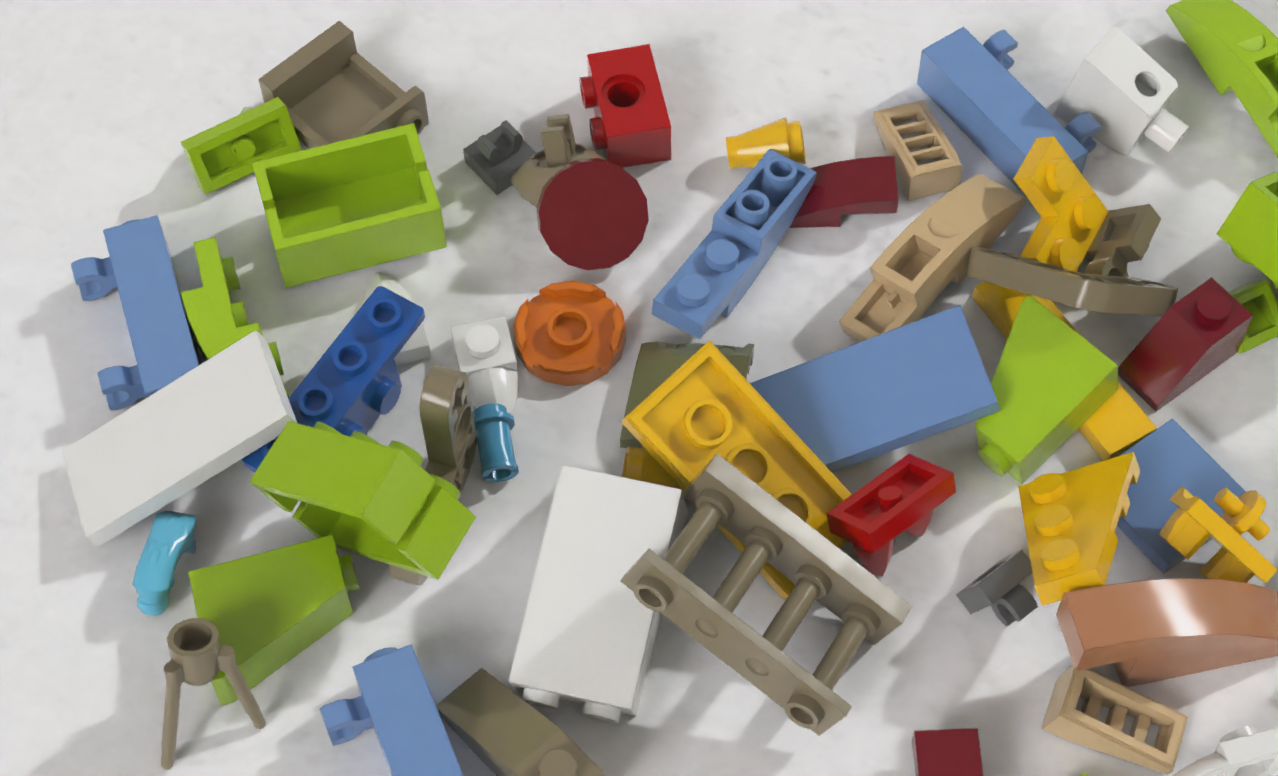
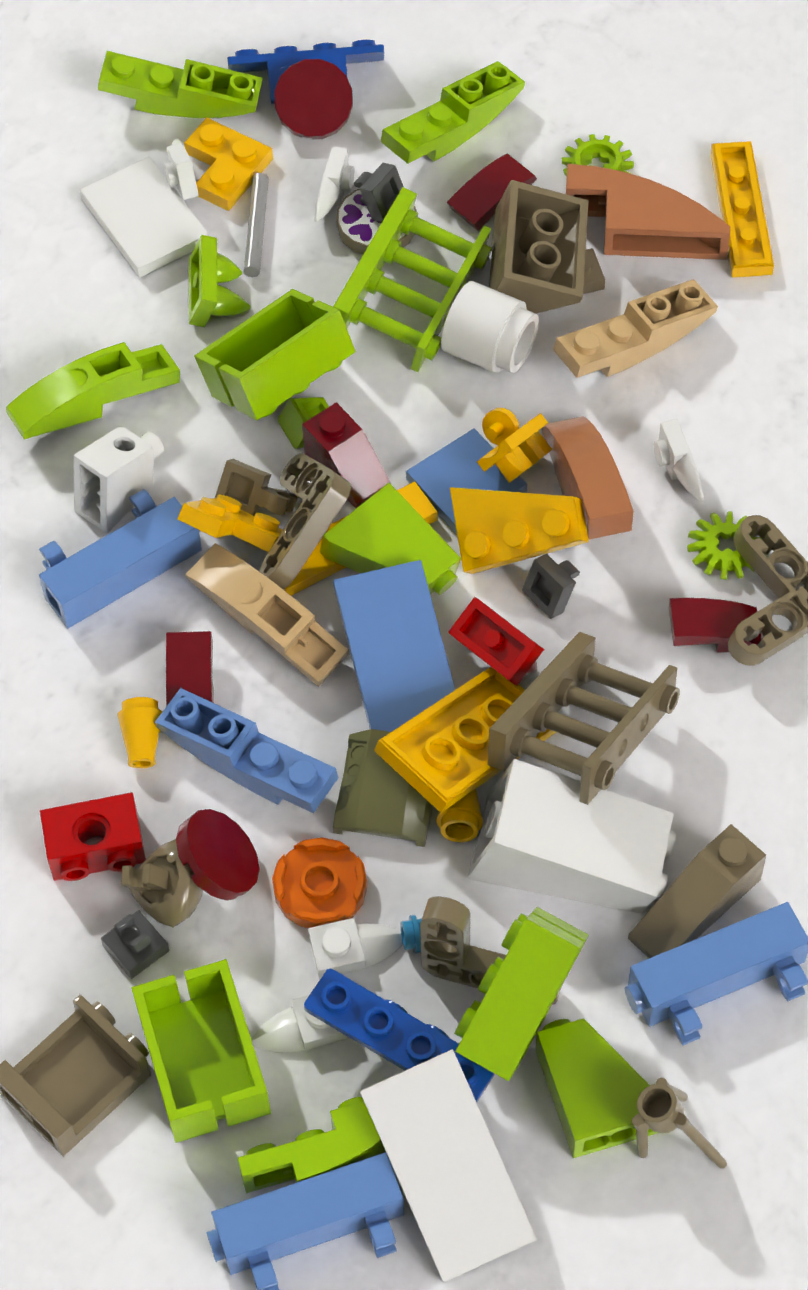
camera: 90 degrees left, 0 degrees up
medium azure piece [132,510,197,616] -> none
lime tile [180,97,302,195] -> none
tan slope [873,100,963,201] -> none
tan slope [1042,665,1188,775] -> none

